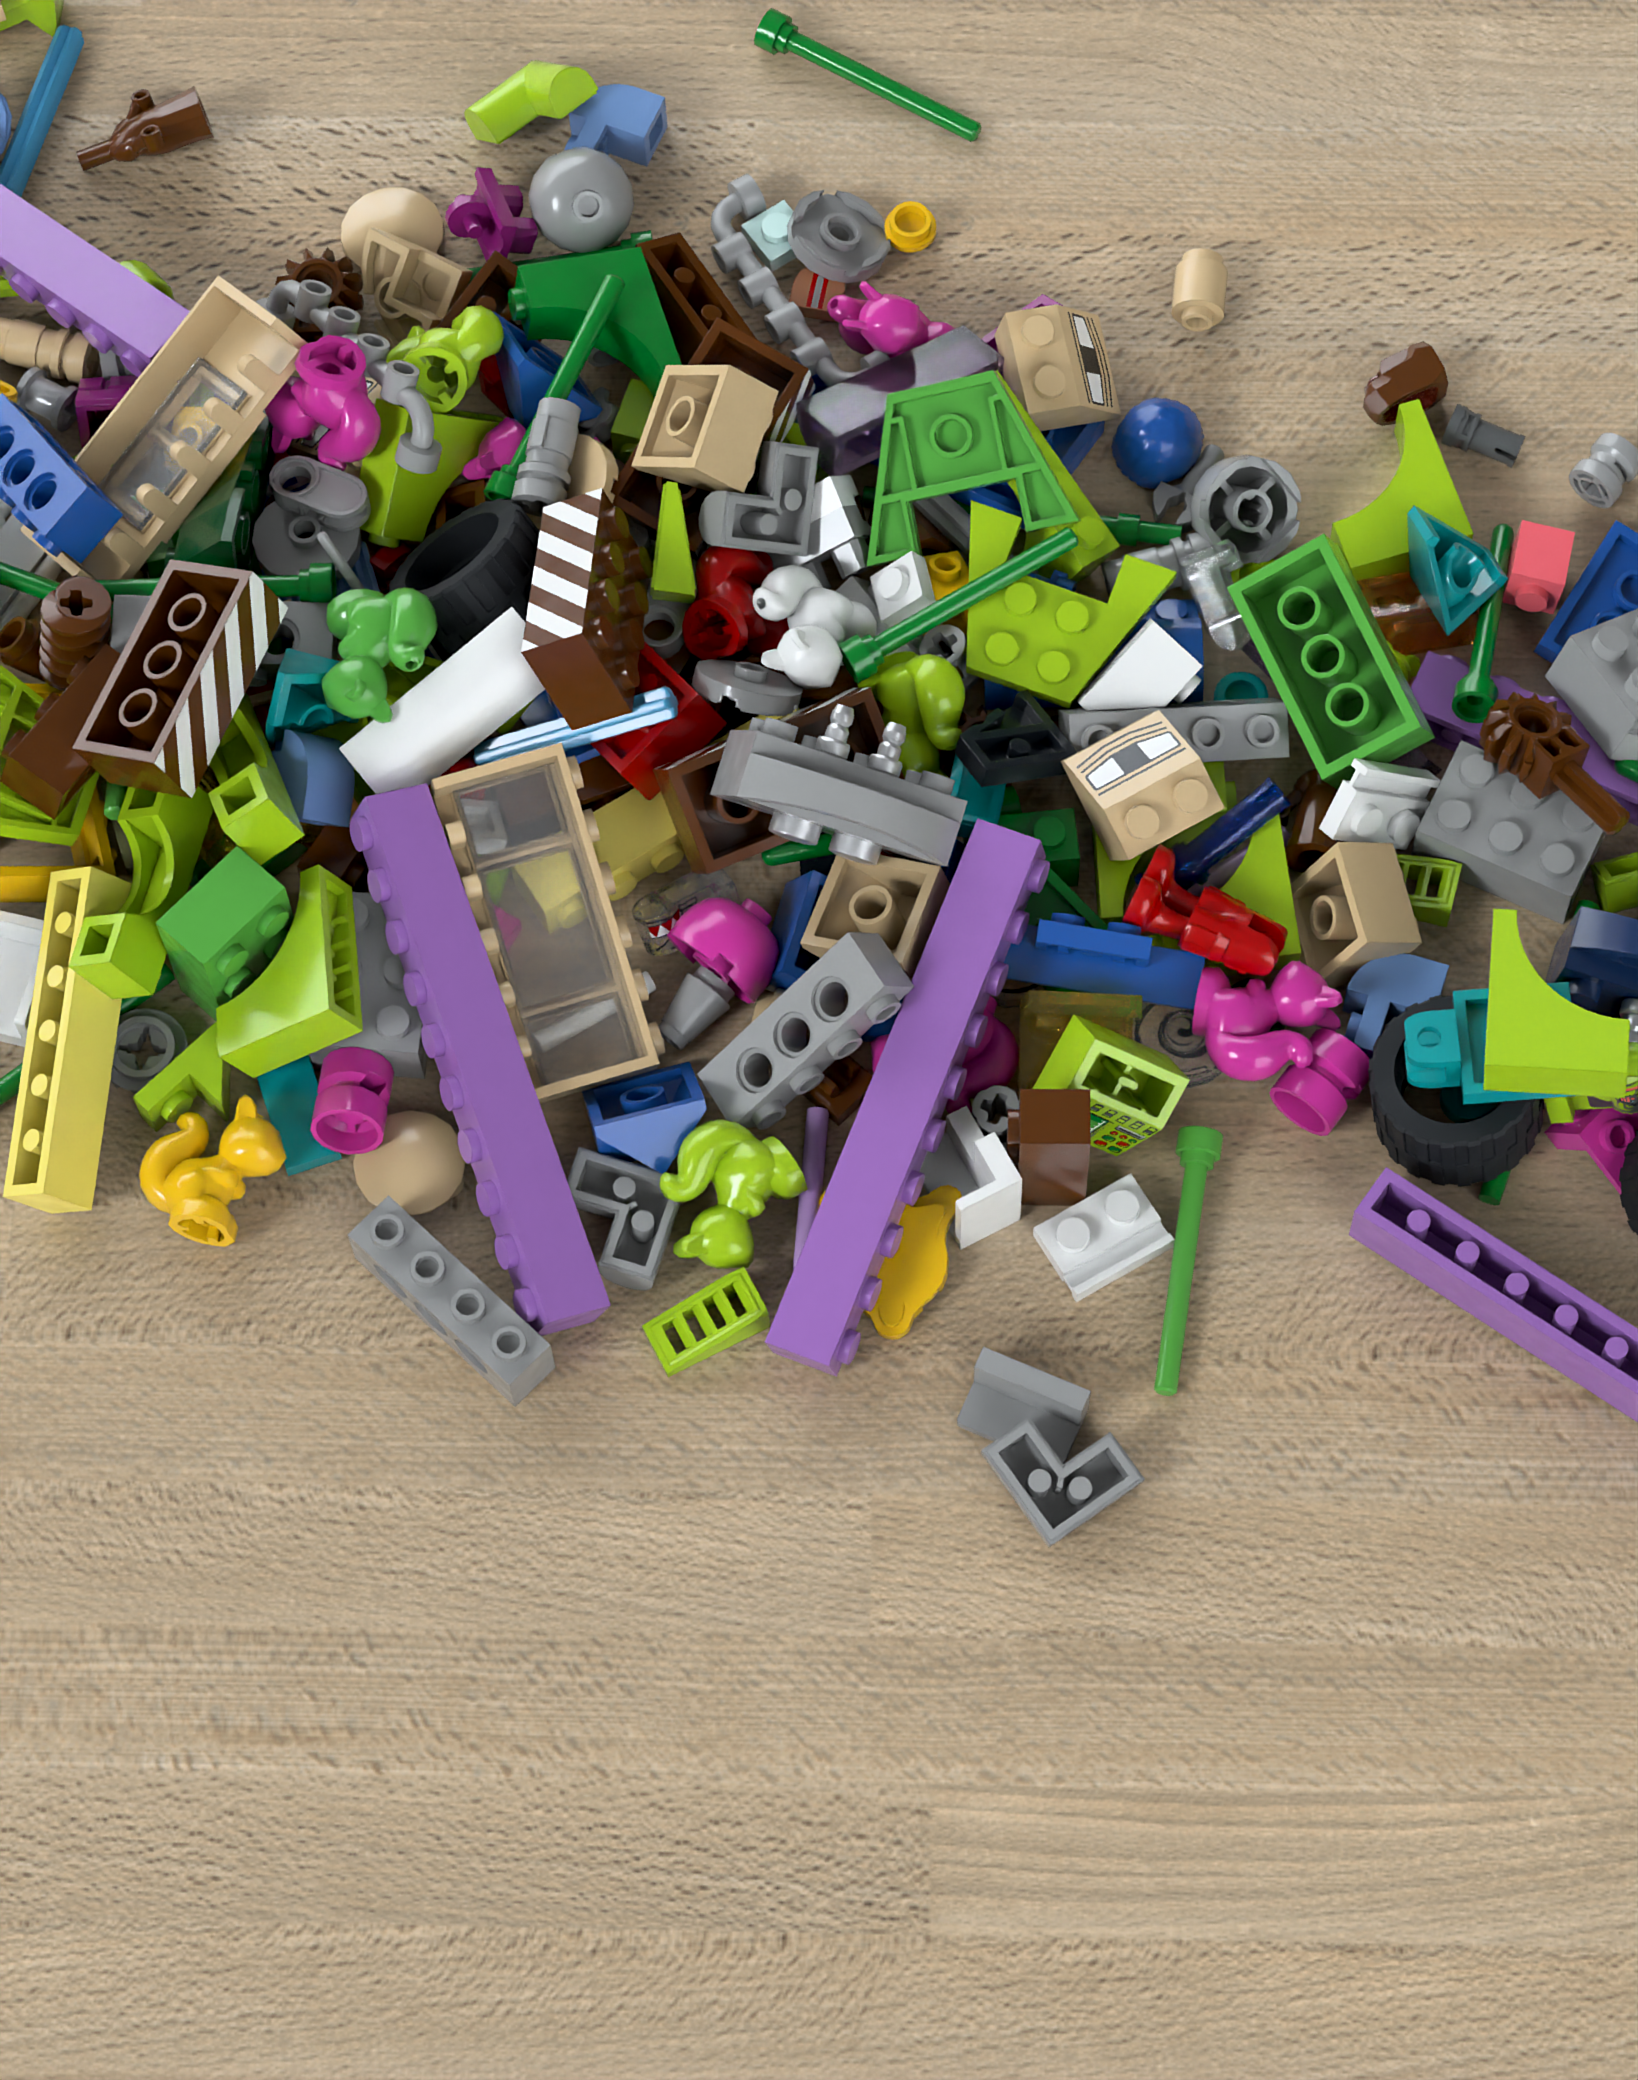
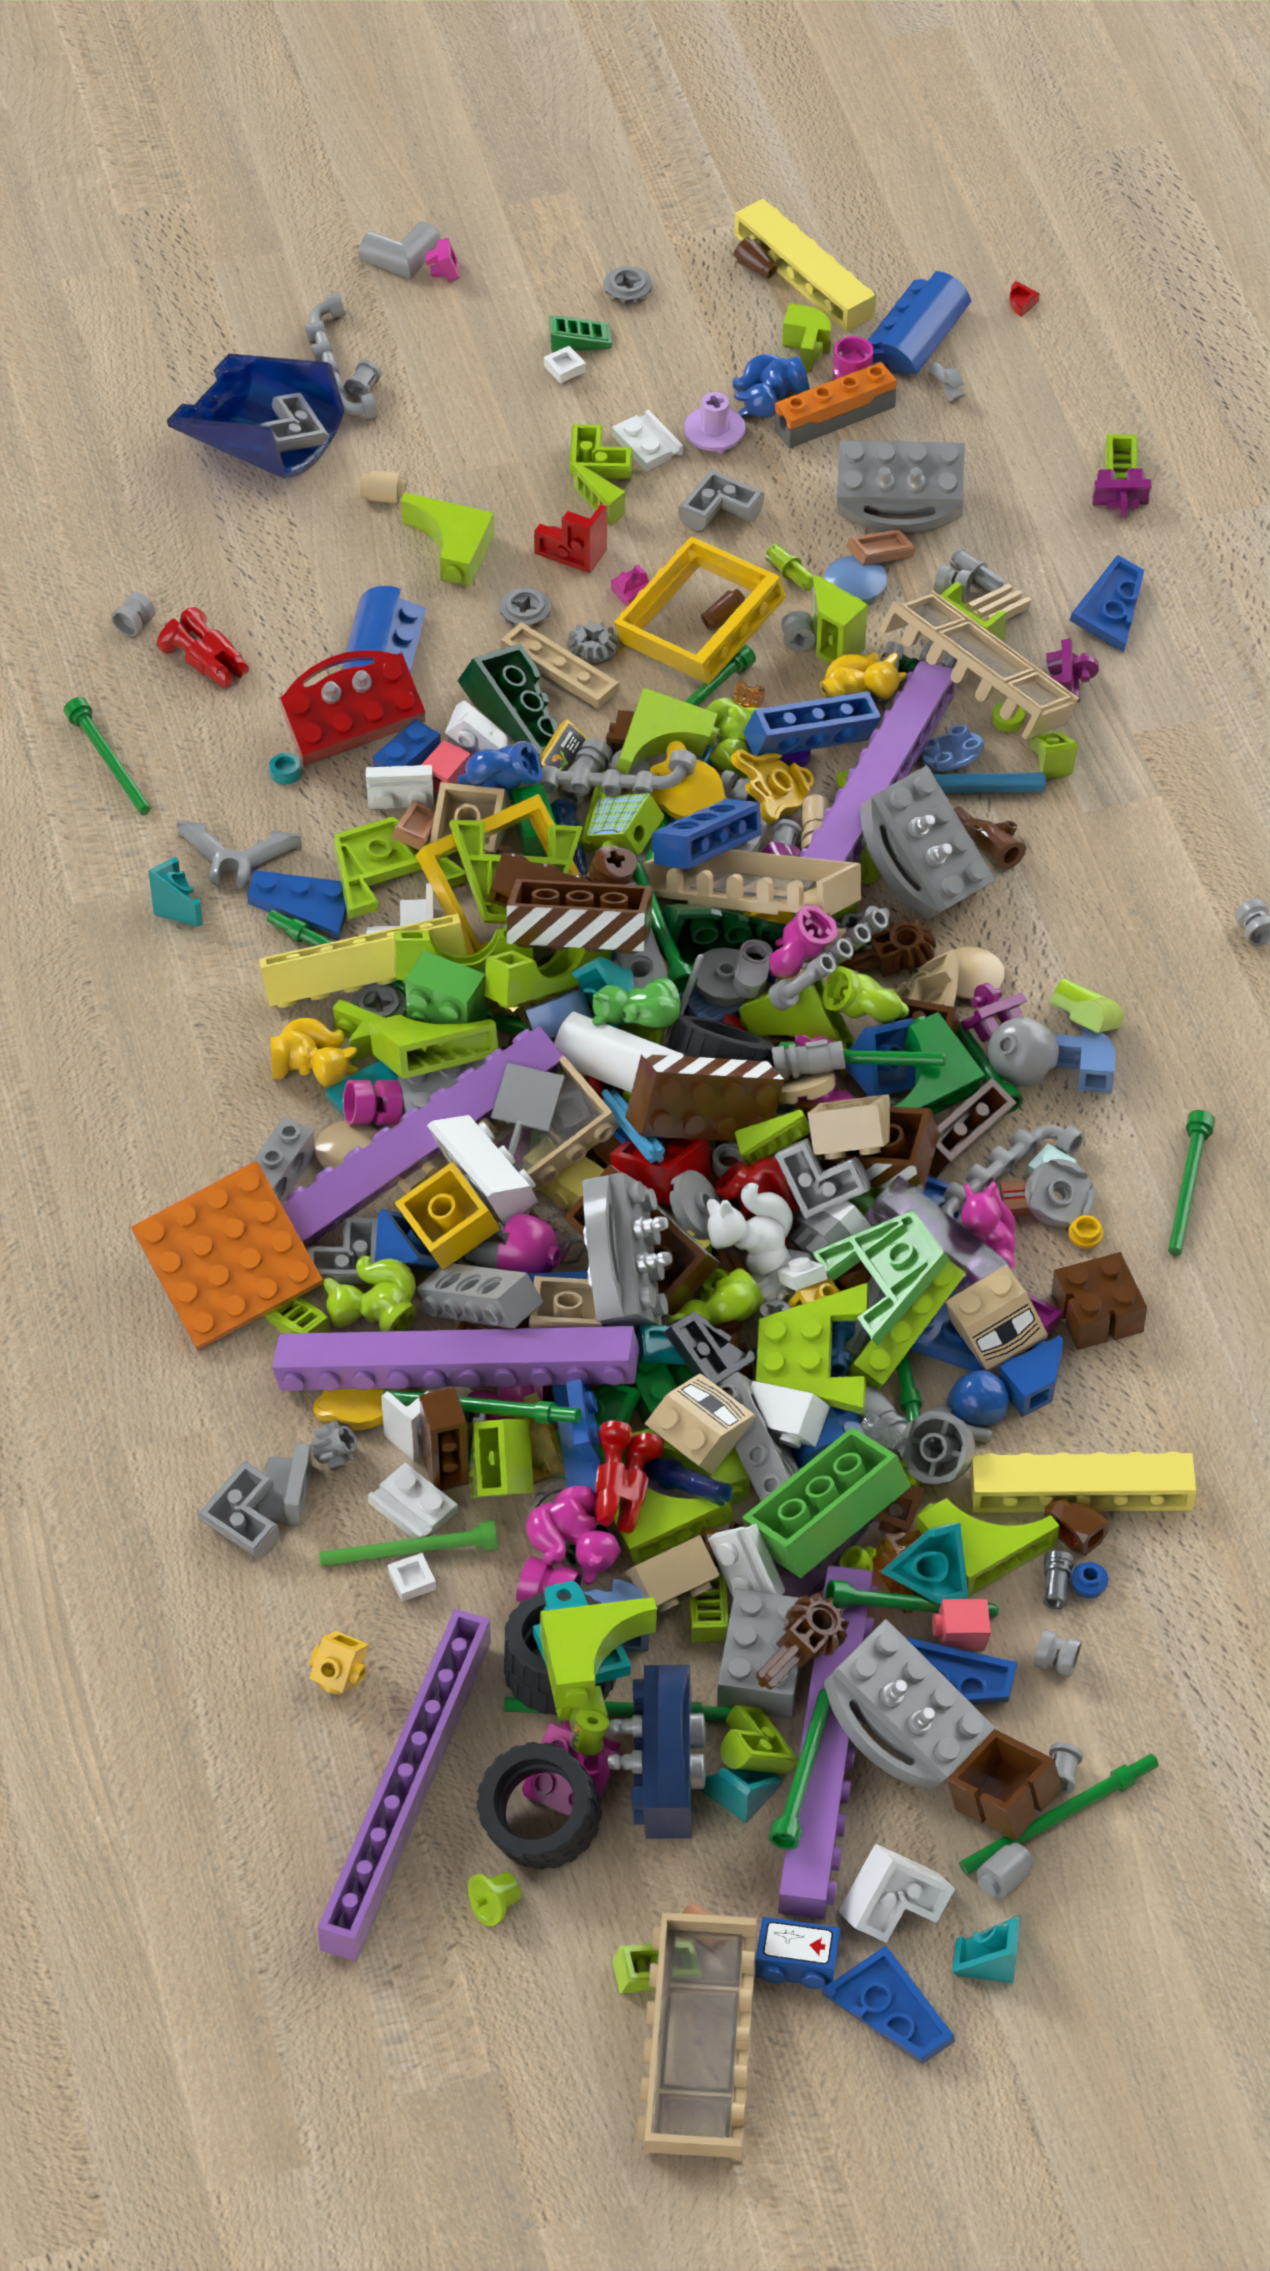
camera: 70 degrees right, 15 degrees down
green piece [838,527,1079,684] -> none
tan brick [1171,248,1228,331] -> none
none -> orange plate [131,1160,324,1351]
none -> yellow brick [309,1631,369,1694]
none -> light grey gear [311,1421,357,1469]
none -> green bar [382,1389,582,1424]
none -> white plate [387,1553,436,1602]
none -> yellow brick [395,1161,501,1270]
none -> white slope [427,1115,538,1227]
none -> light grey piece [491,1063,565,1157]
none -> light grey piece [860,765,996,920]
none -> light yellow brick [970,1451,1196,1513]
none -> blue slope [999,1335,1064,1417]
none -> reddish brown piece [1051,1252,1147,1350]
none -> blue plate [1071,1562,1109,1599]

